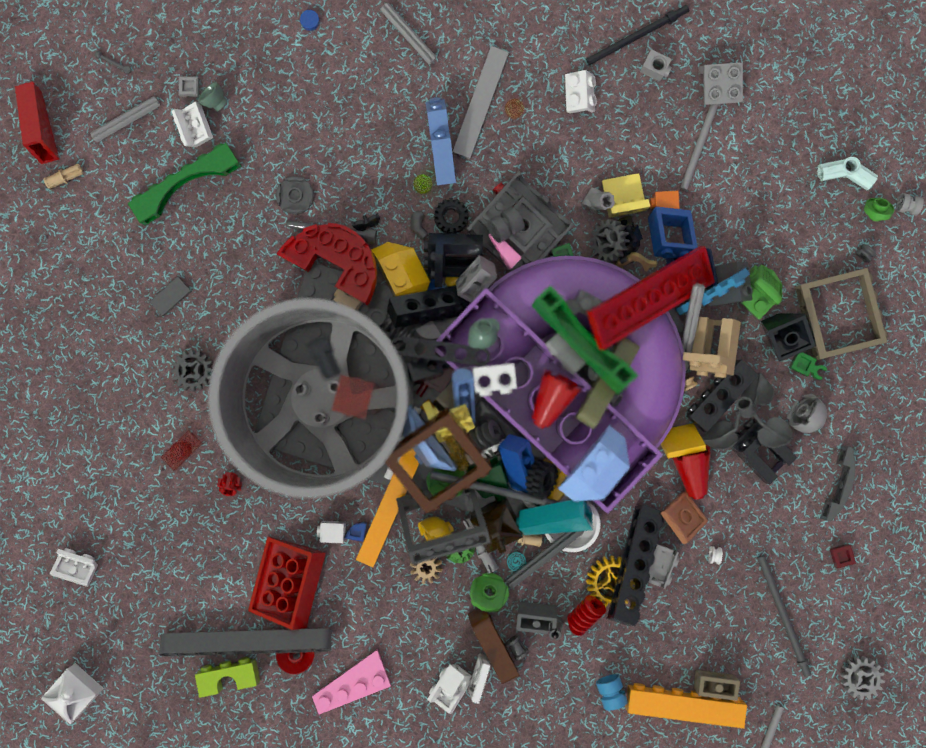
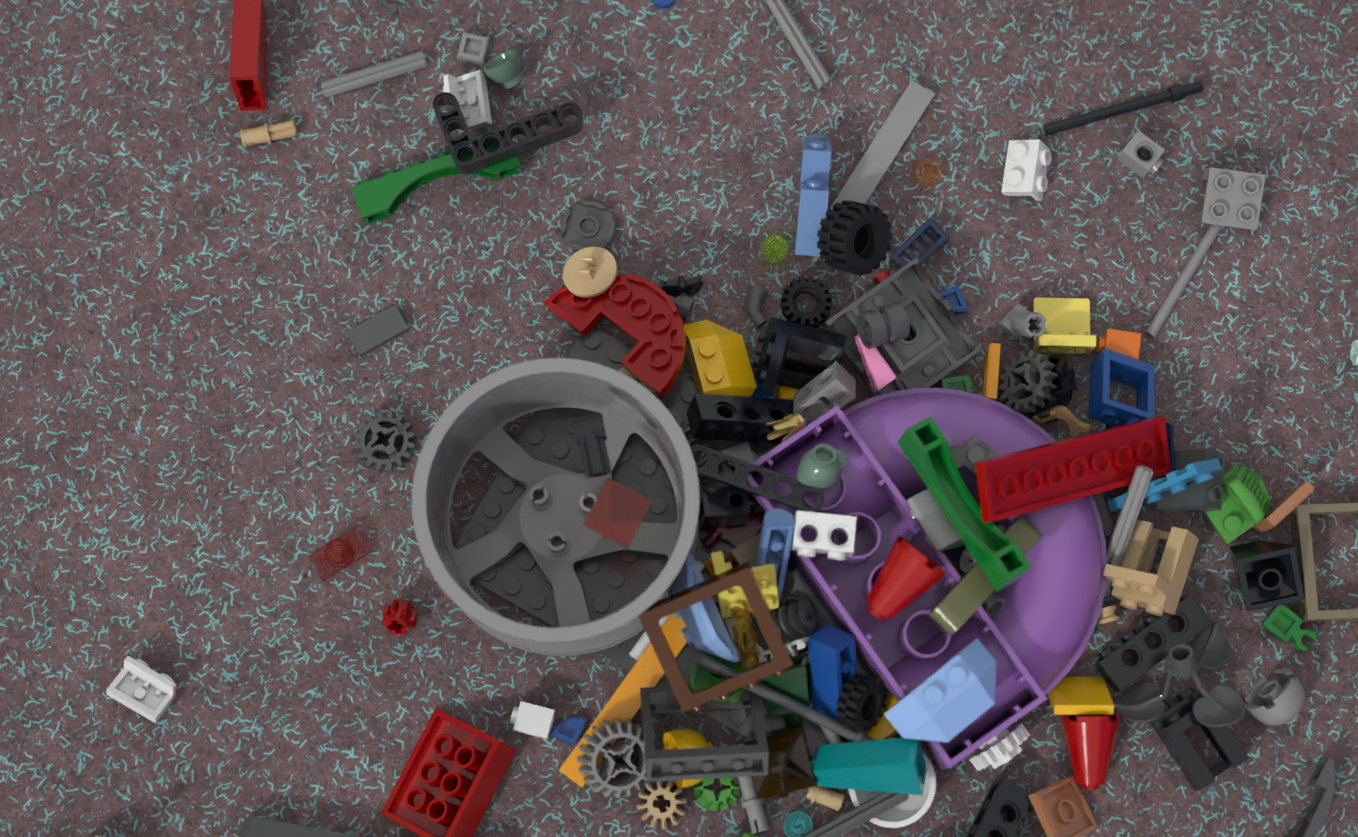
camera: 15 degrees right, 10 degrees down
none -> black beam [433,92,584,174]
none -> tan piece [563,247,618,298]
none -> light grey gear [577,718,655,798]
none -> pearl gold piece [765,412,808,445]
none -> black tyre [817,200,892,275]
none -> dark blue slope [890,217,950,268]
none -> blue tile [938,285,969,314]
none -> white gear [970,723,1030,771]
none -> light orange tile [982,343,1001,401]
none -> nougat tile [1252,481,1315,534]

